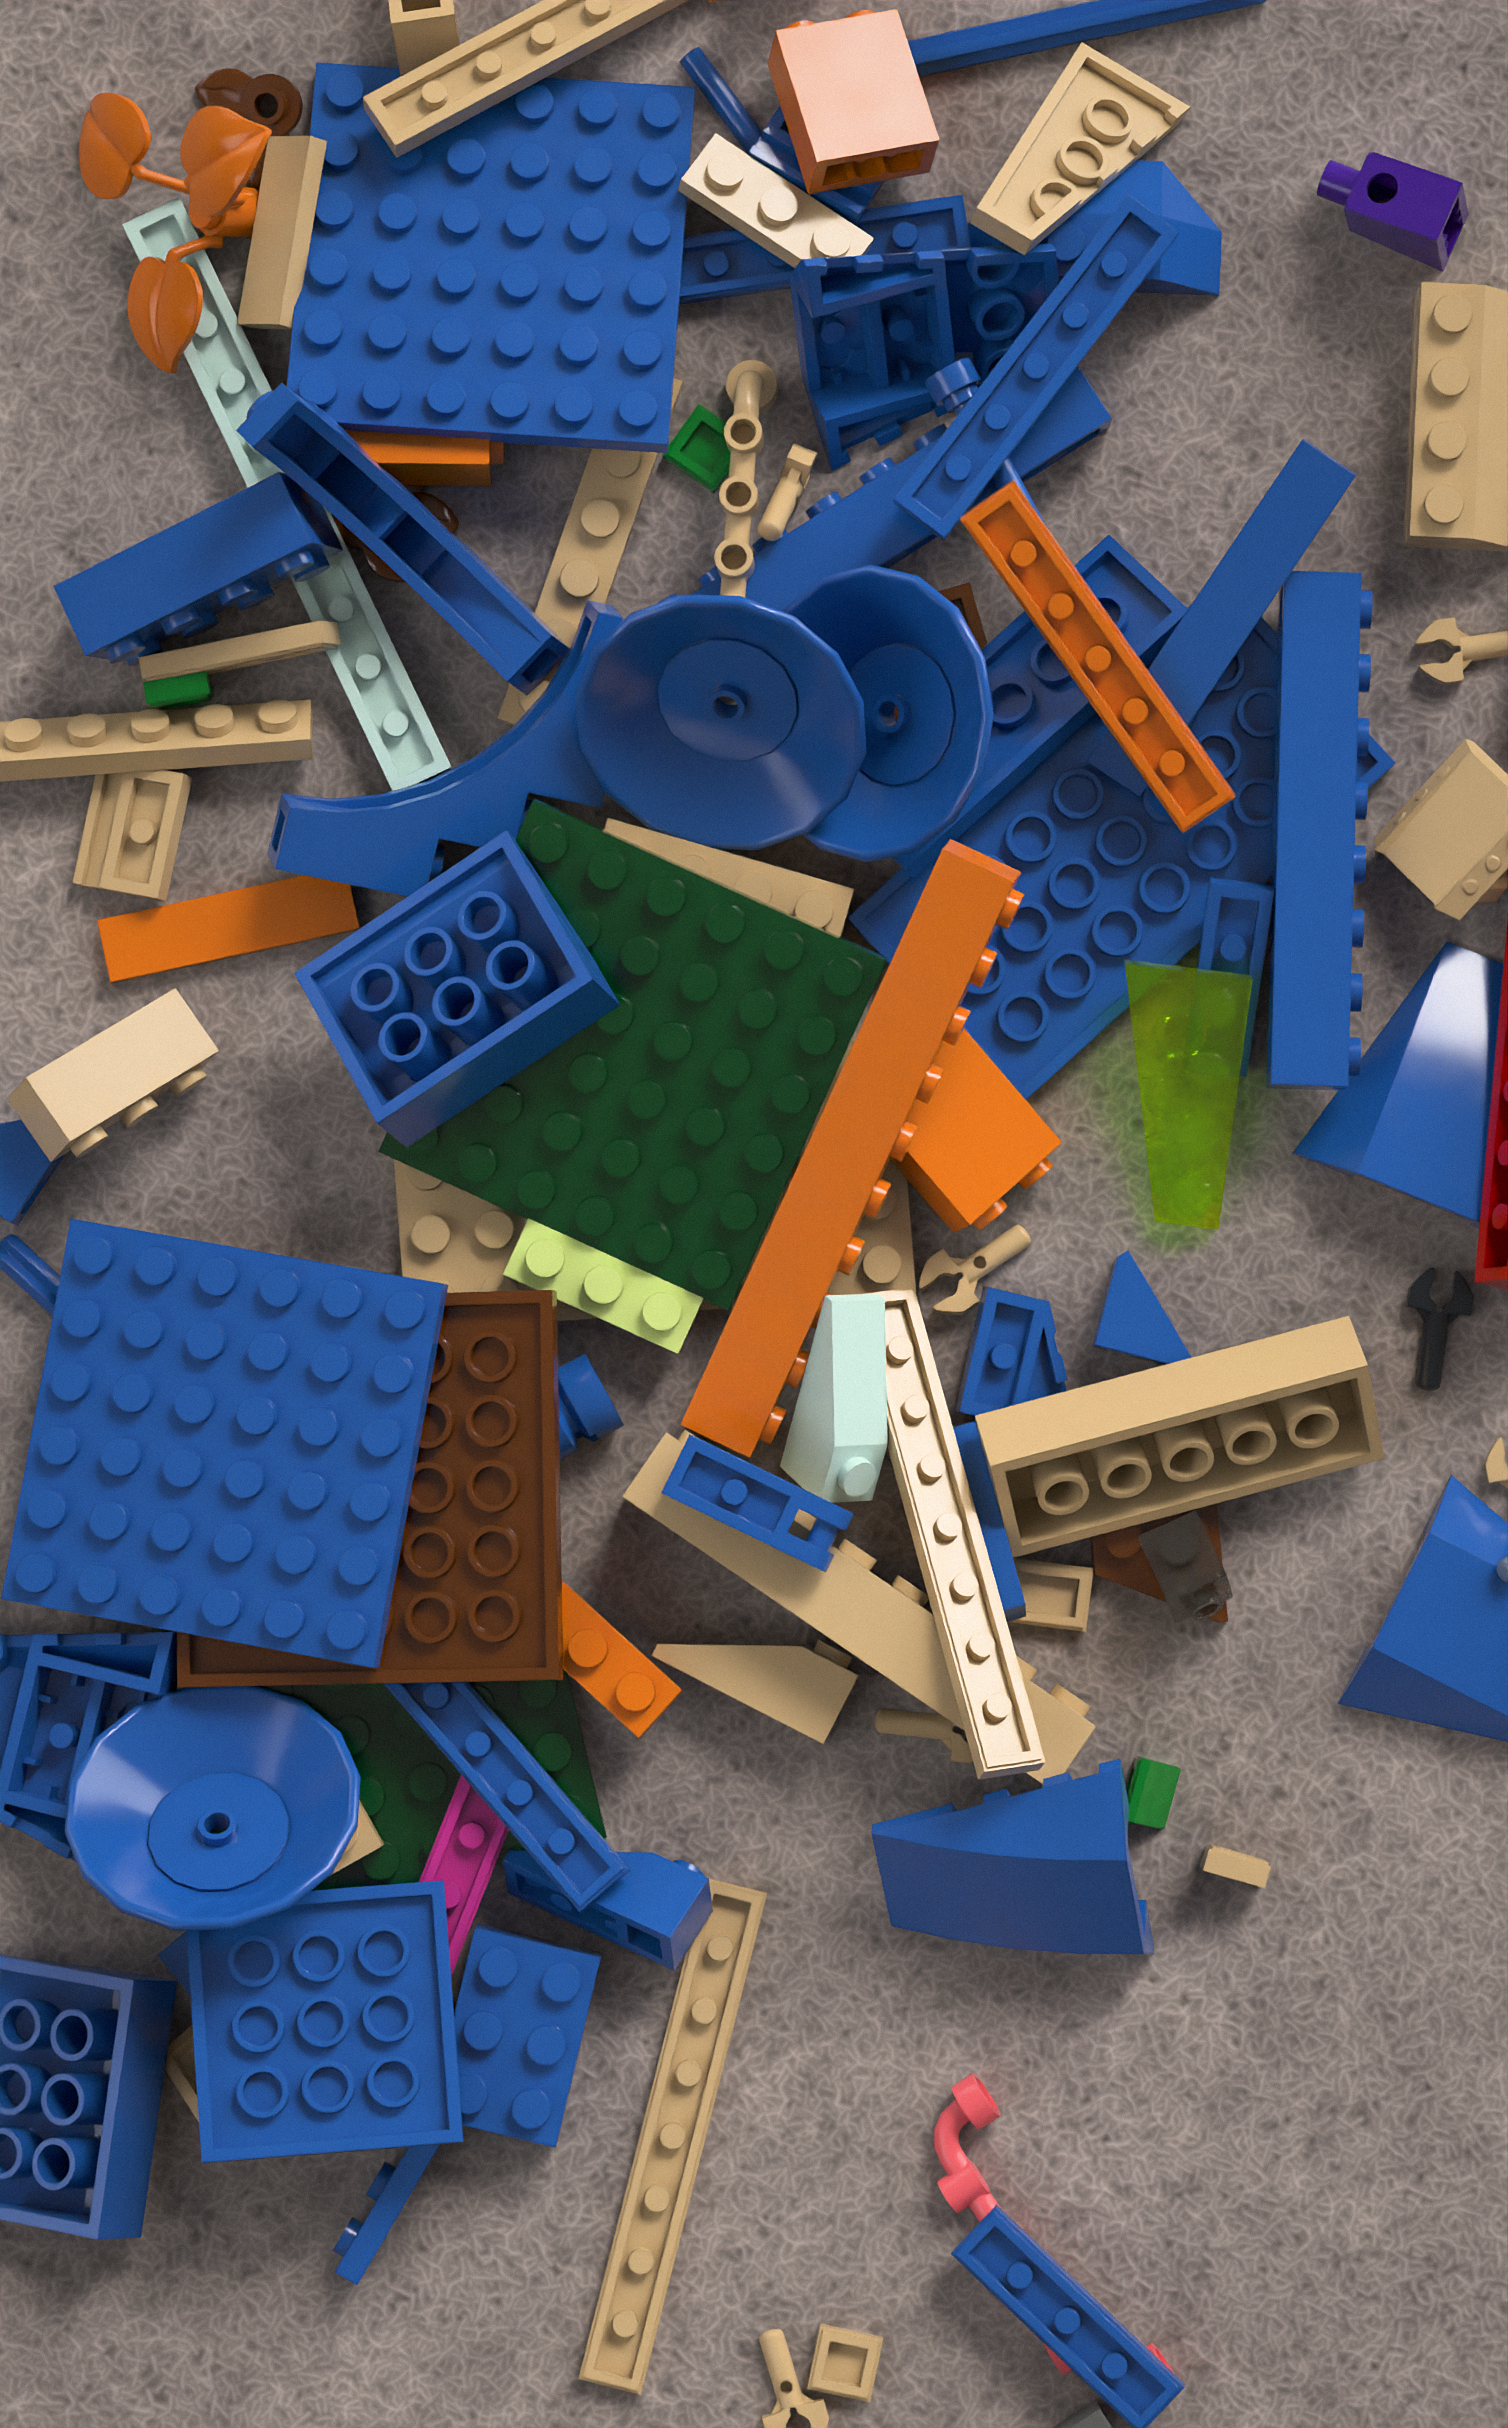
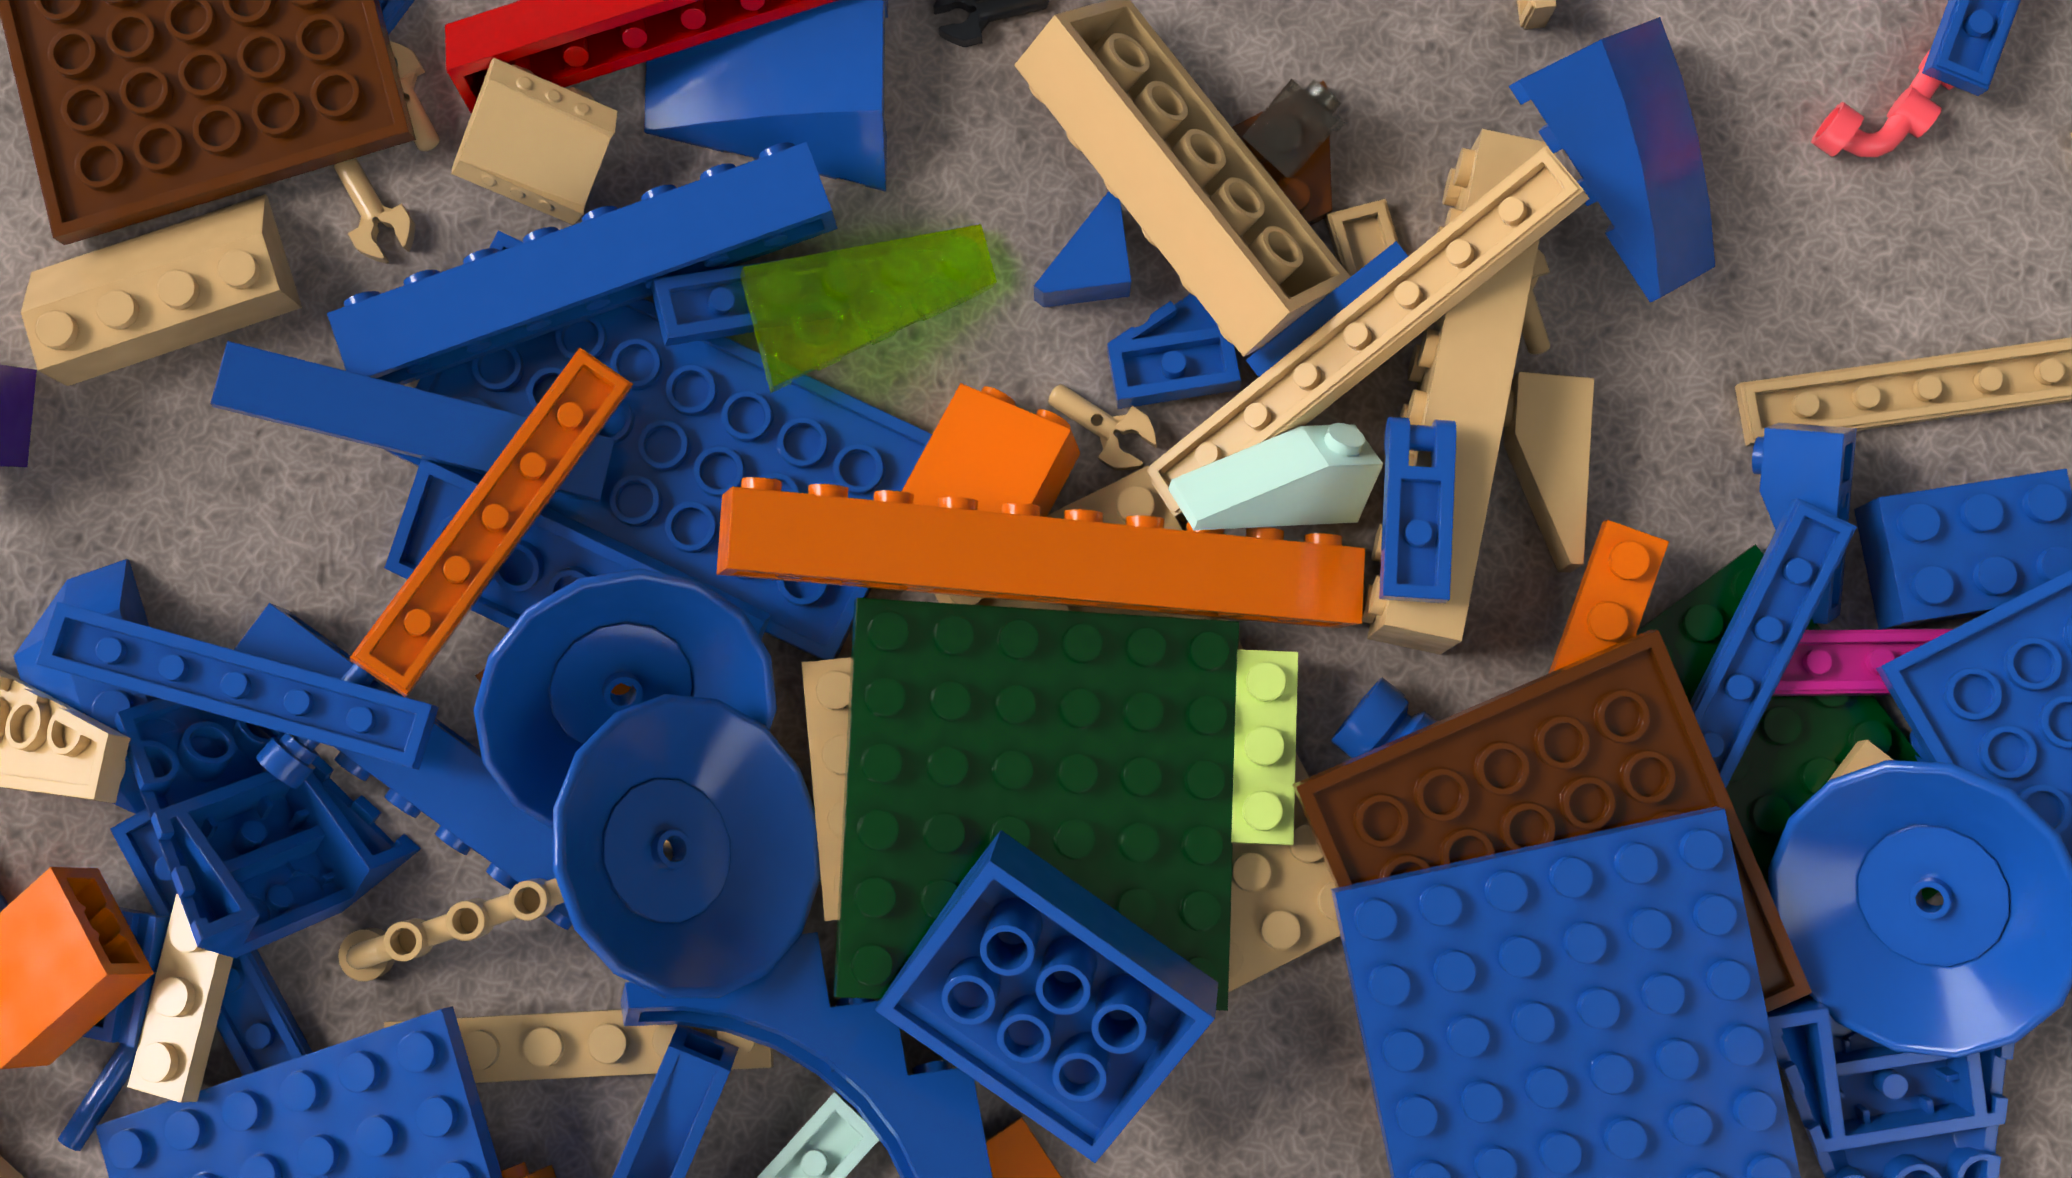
camera: 115 degrees left, 5 degrees down
green tile [662,404,730,494] -> none
tan bar [758,443,818,541] -> none
green slope [1126,1756,1181,1829] -> none

